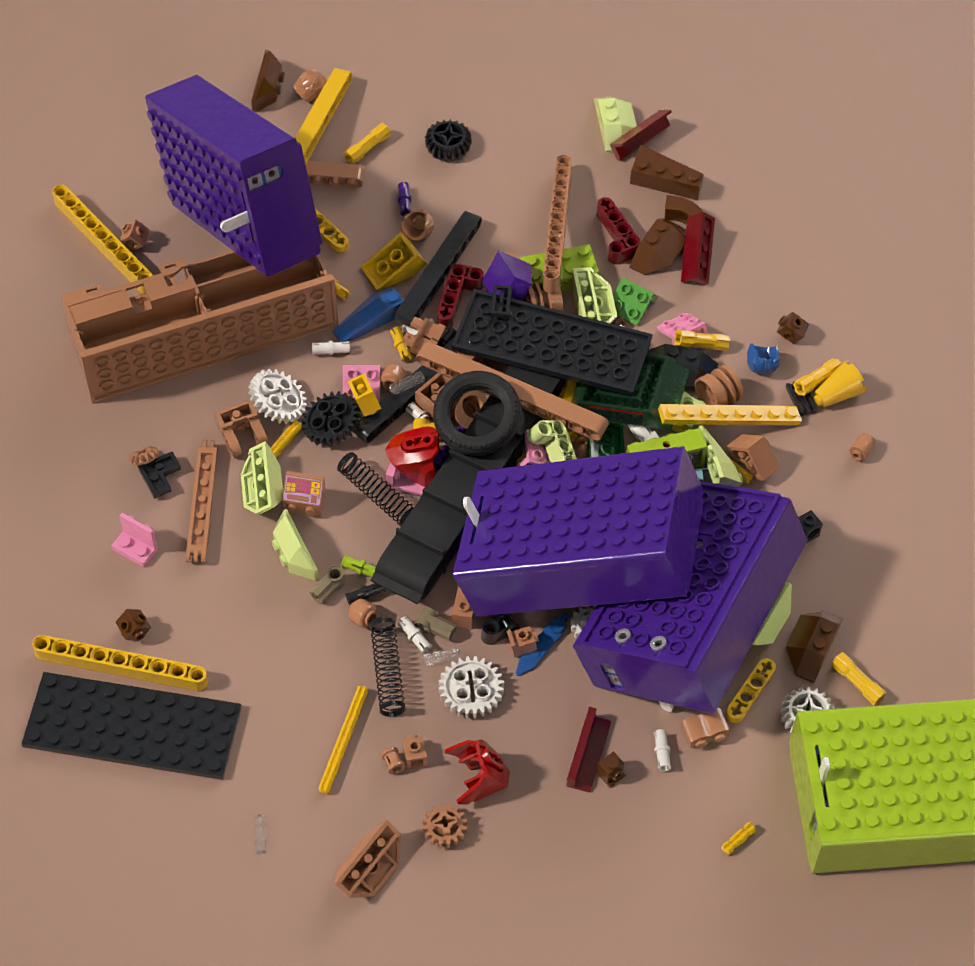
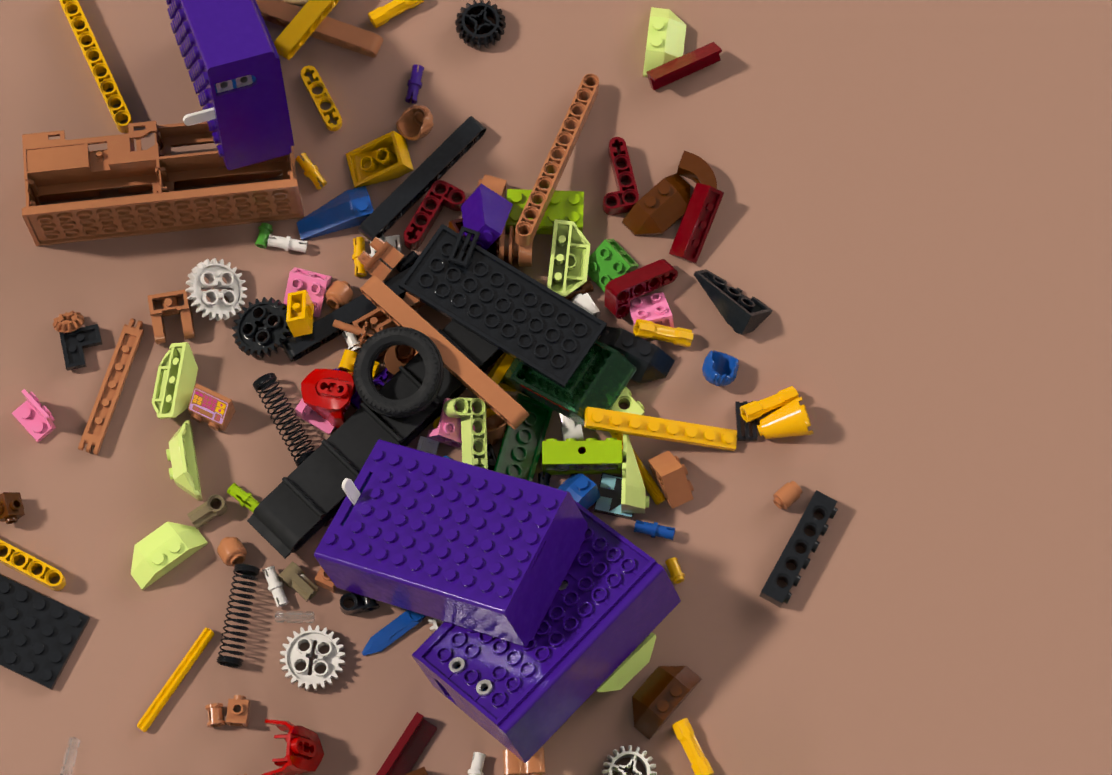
camera: 15 degrees right, 15 degrees up
nougat brick [119,220,150,252] -> none
yellow axle [270,420,302,458] -> none
black pin [345,583,386,605] -> none
clear axle [389,372,425,395] -> none
nougat brick [507,626,539,657] -> none
reddish brown wedge [630,145,704,201] -> none
nougat wheel [694,365,744,405] -> none
yellow beam [726,658,776,723] -> none
reddish brown brick [777,312,809,344] -> none
black brick [798,510,823,543] -> none
none -> yellowish green wedge [131,521,208,590]
none -> bright green pin [255,223,273,249]
none -> nougat piece [332,319,384,345]
none -> dark red beam [605,259,678,319]
none -> black wedge [694,269,773,335]
none -> black brick [760,490,838,608]

